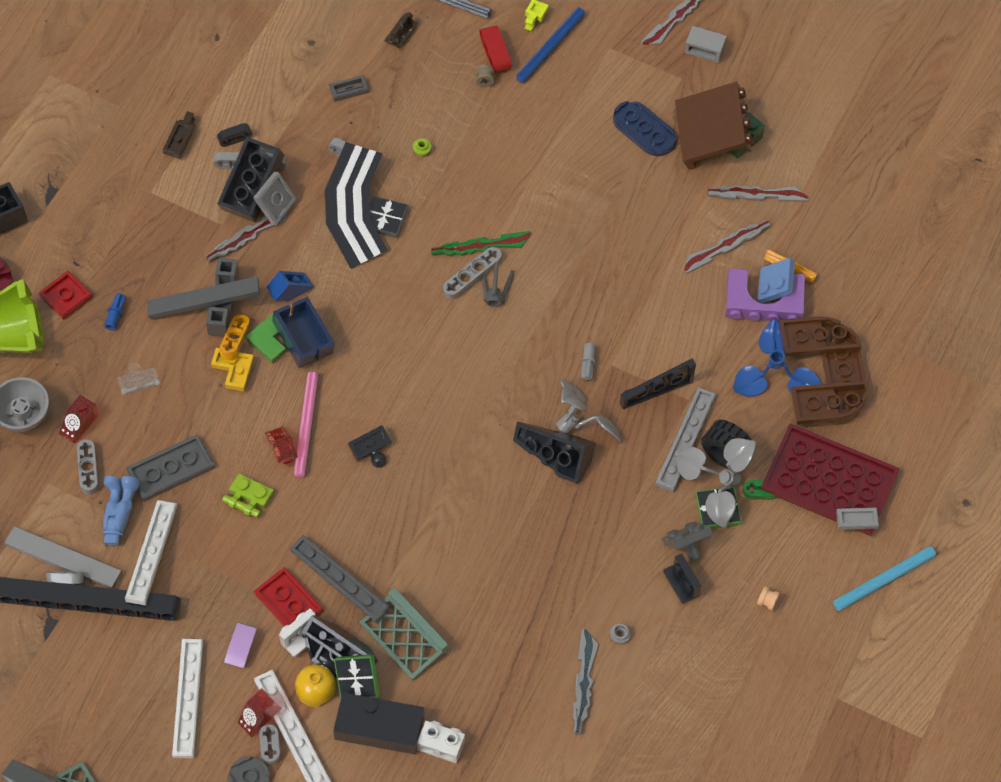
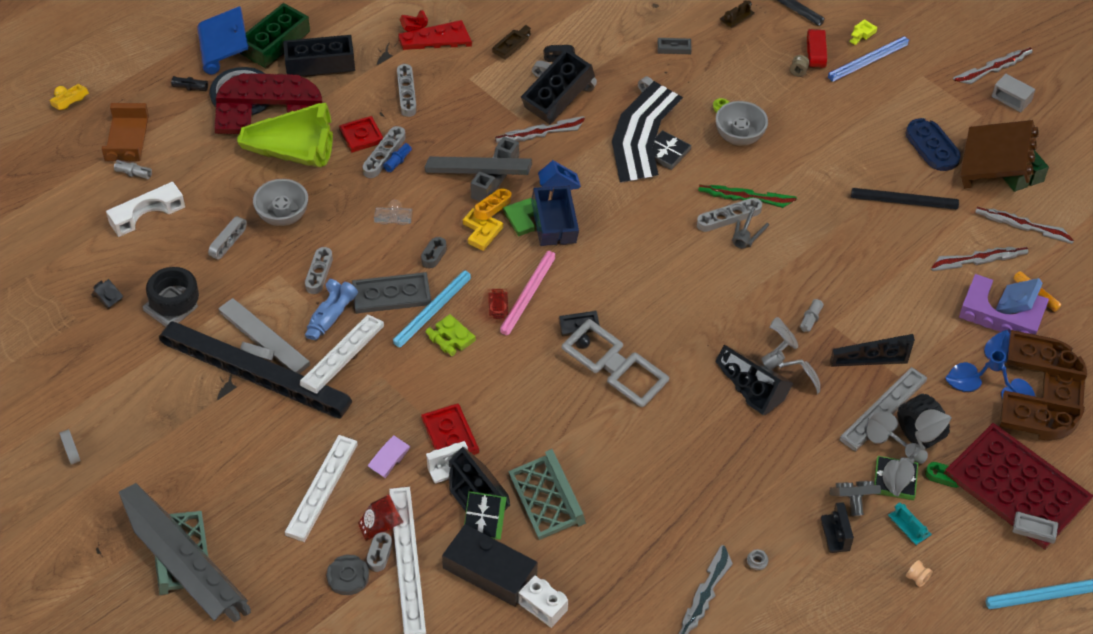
camera: 20 degrees right, 10 degrees down
clear red slope [59,395,99,444] -> none
light grey tile [253,172,297,225] -> none
dark grey tile [290,535,390,624] -> none
yellow cylinder [295,664,336,707] -> none
none -> light grey beam [363,126,406,178]
none -> medium azure axle [393,270,471,348]
none -> light grey beam [397,64,417,117]
none -> red wing [398,20,472,50]
none -> red bracket [399,10,428,32]
none -> dark grey beam [421,237,447,268]
none -> light grey bar [561,319,669,407]
none -> light grey piece [716,101,768,146]
none -> black axle [851,188,959,210]
none -> teal hinge [888,502,932,545]

